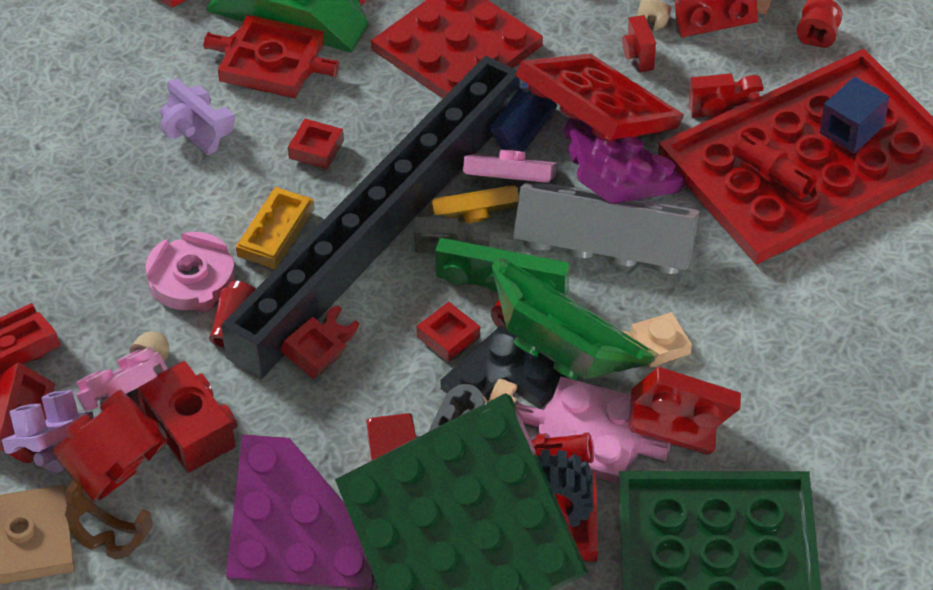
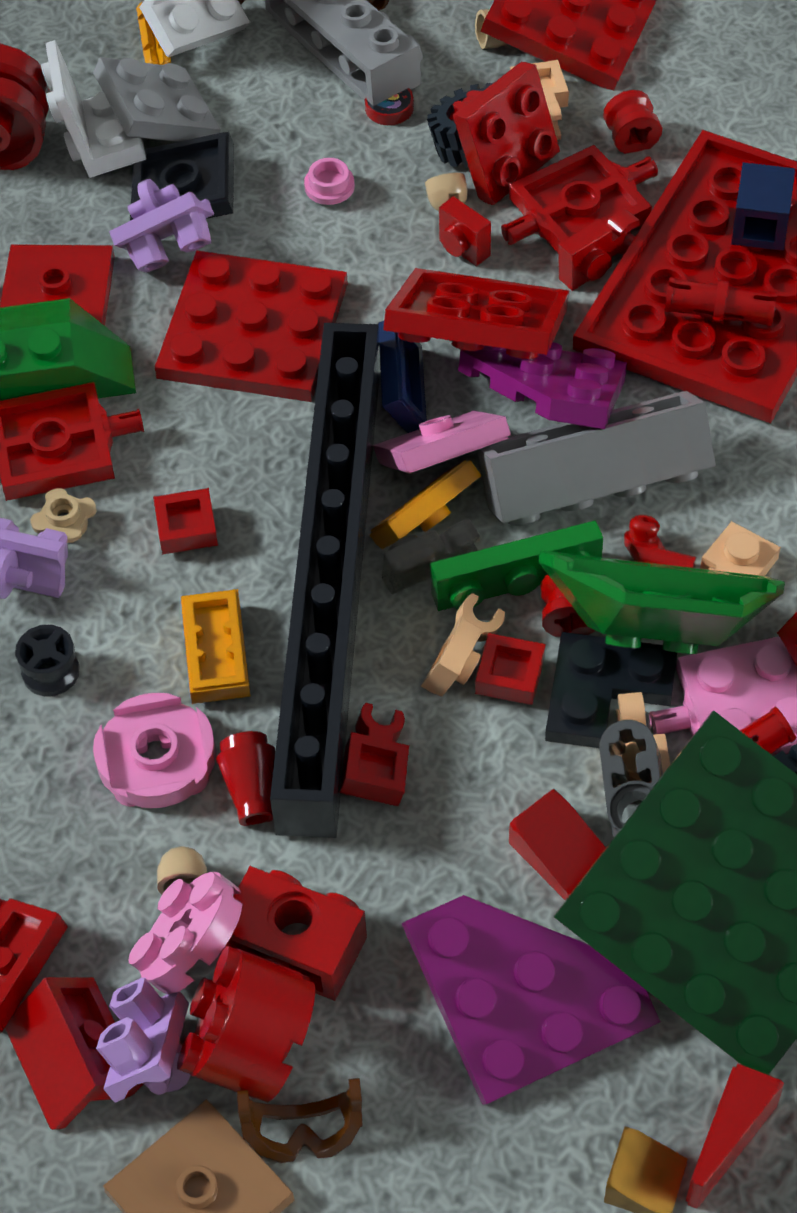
camera: 30 degrees left, 5 degrees up
none -> black wheel [15,625,80,697]
none -> tan plate [30,488,97,543]
none -> light nougat plate [421,593,505,696]
none -> red plate [501,145,658,254]
none -> red arm [624,515,697,568]

